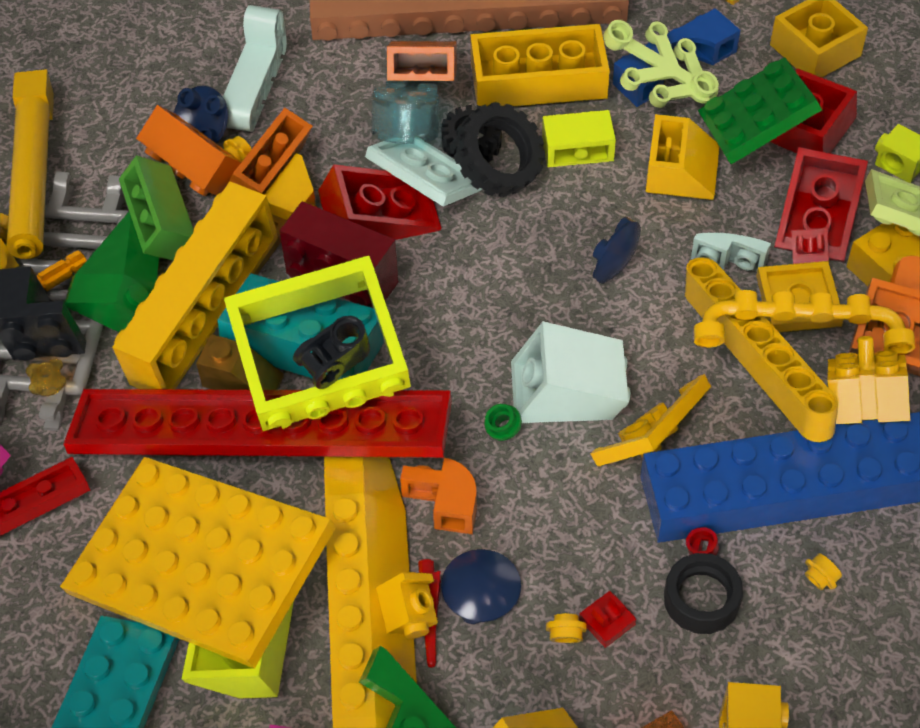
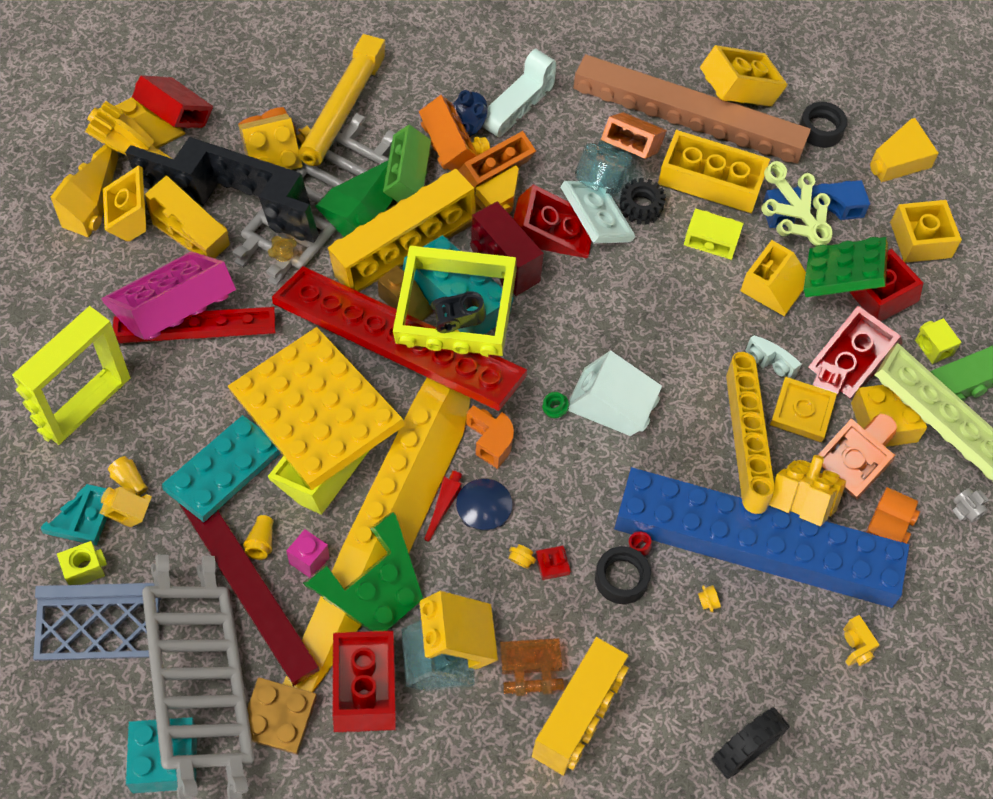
camera: 20 degrees right, 5 degrees up
light orange axle [36,250,87,291] -> none
yellow brick [376,572,438,639] -> none
black tyre [453,102,545,197] -> none
yellow wing [591,374,711,466] -> none
dark blue dish [593,217,641,284] -> none
yellow bar [694,290,915,354] -> none

